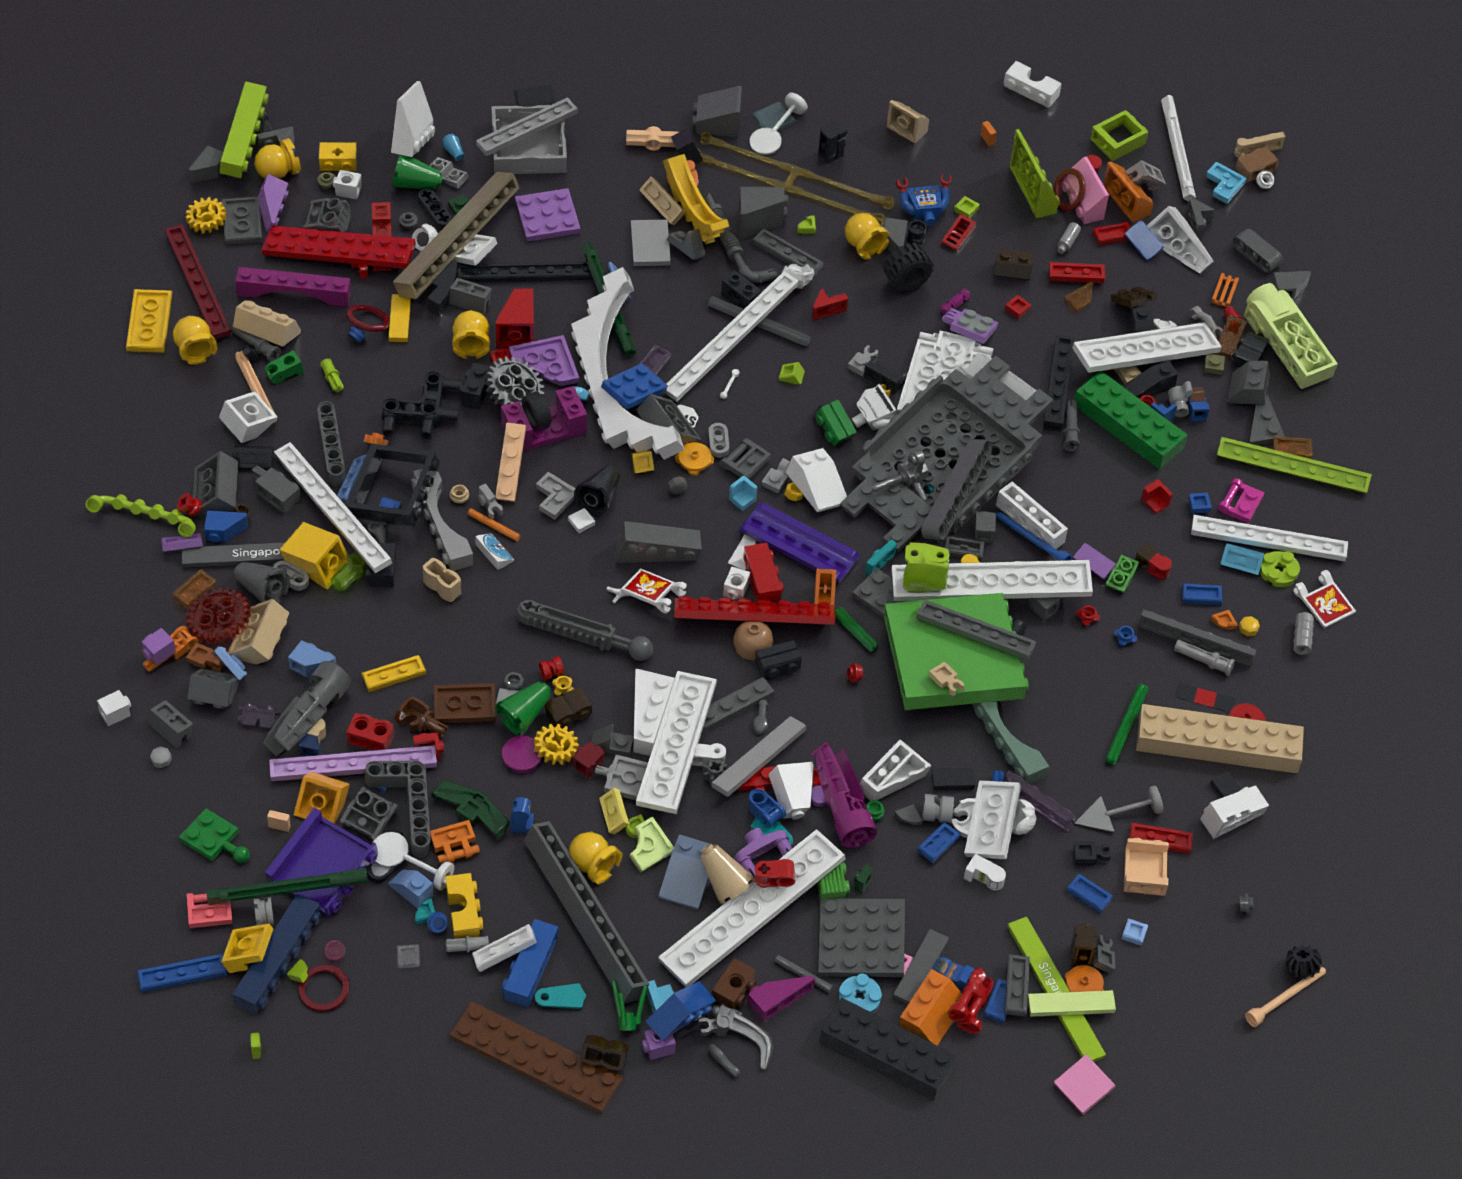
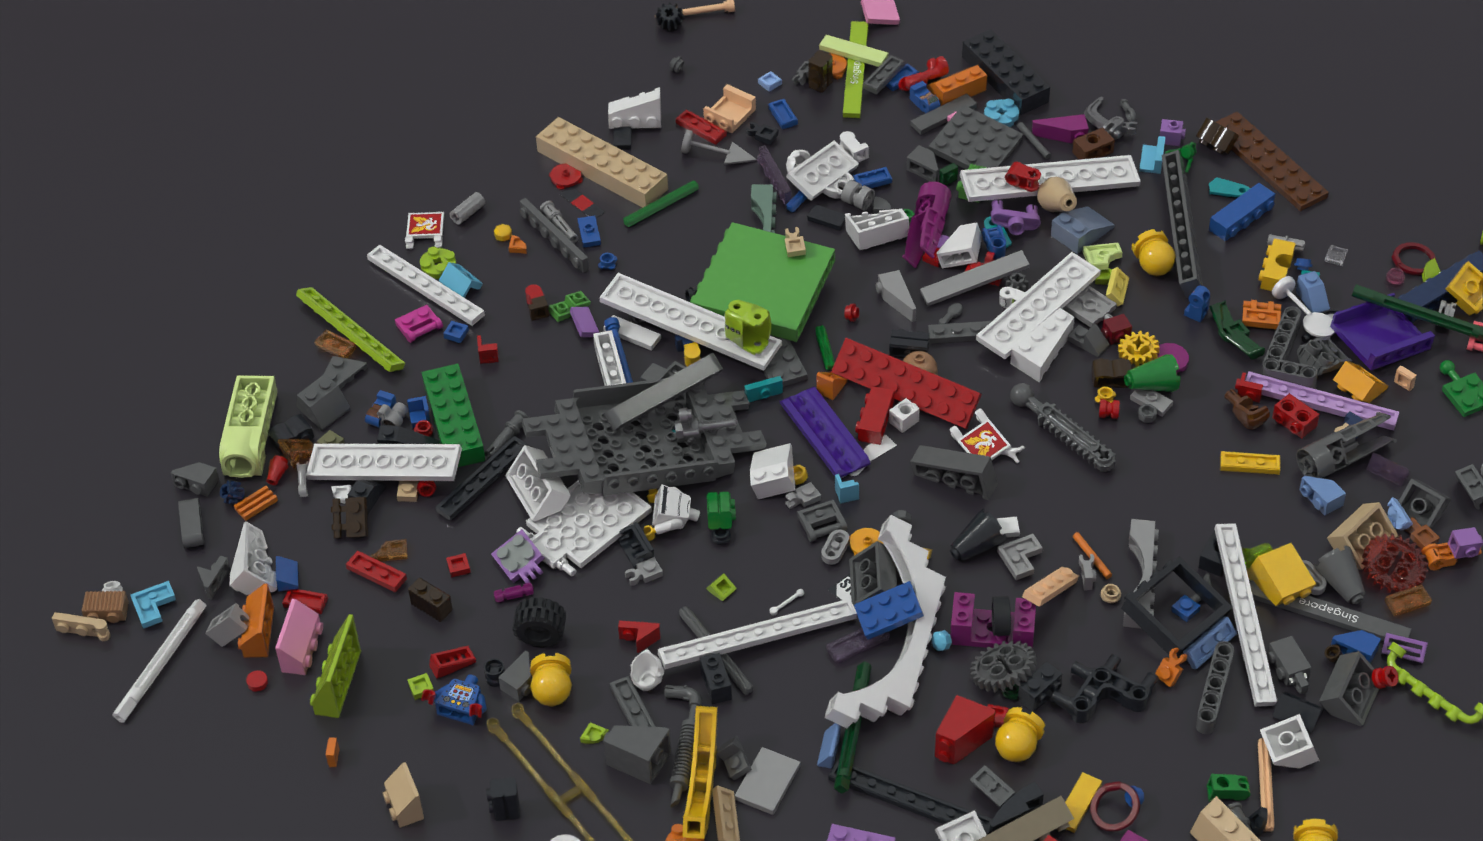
camera: 145 degrees left, 5 degrees down
lime axle [320,359,344,393] -> none
tan brick [422,558,461,602] -> none
reddish brown plate [434,683,496,723] -> none
white tile [472,924,537,972] -> none
slope [475,534,514,570] -> none
medium lavender plate [509,335,579,386] -> none
blue wedge [646,981,716,1041] -> none
dark grey plate [916,600,1036,660] -> none
white arch [1003,61,1062,108] -> none
dark red piece [1053,168,1085,211] -> none
light grey cylinder [1057,222,1081,254] -> none
lime window [1090,110,1148,161] -> none
blue tile [1182,583,1223,605] -> none
none -> dark blue gear [220,480,245,504]
none -> blue plate [577,216,601,248]
none -> light grey slope [876,270,916,322]
none -> dark grey slope [907,145,938,182]

